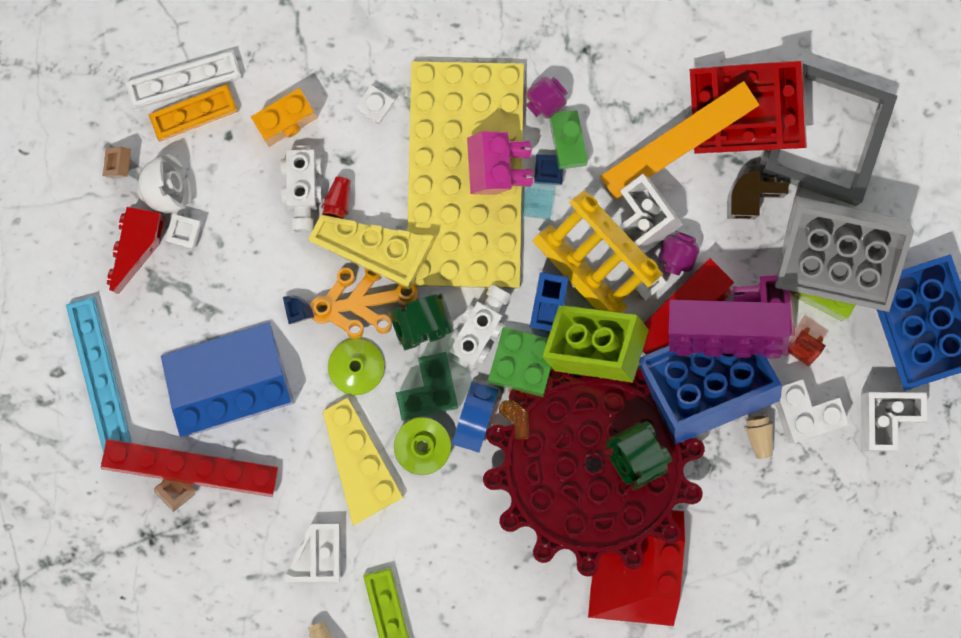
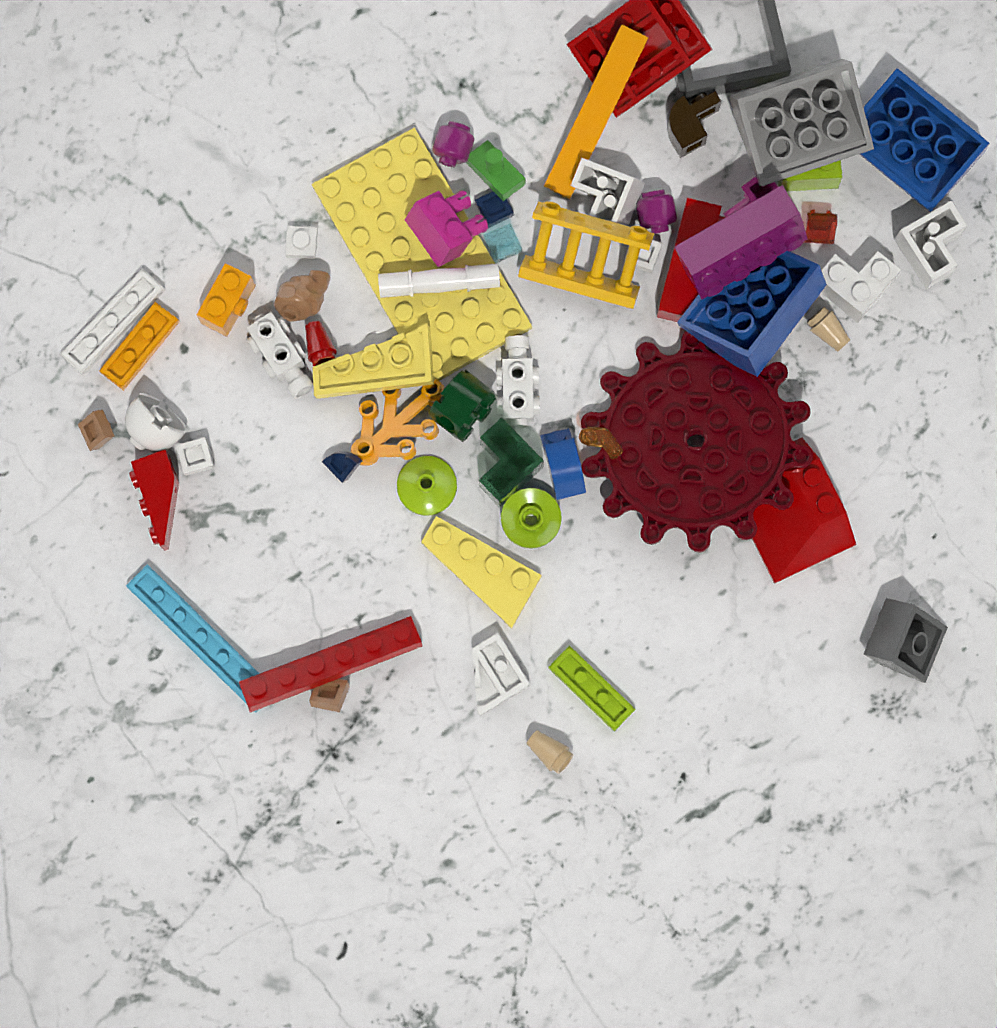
camera: 25 degrees left, 5 degrees down
blue slope [161,322,295,437] -> none
bright green plate [488,327,552,397] -> none
blue brick [530,272,568,331] -> none
lime brick [542,305,649,383] -> none
dark green brick [606,421,672,491] -> none
none -> medium nougat head [274,270,330,321]
none -> white piece [378,263,500,298]

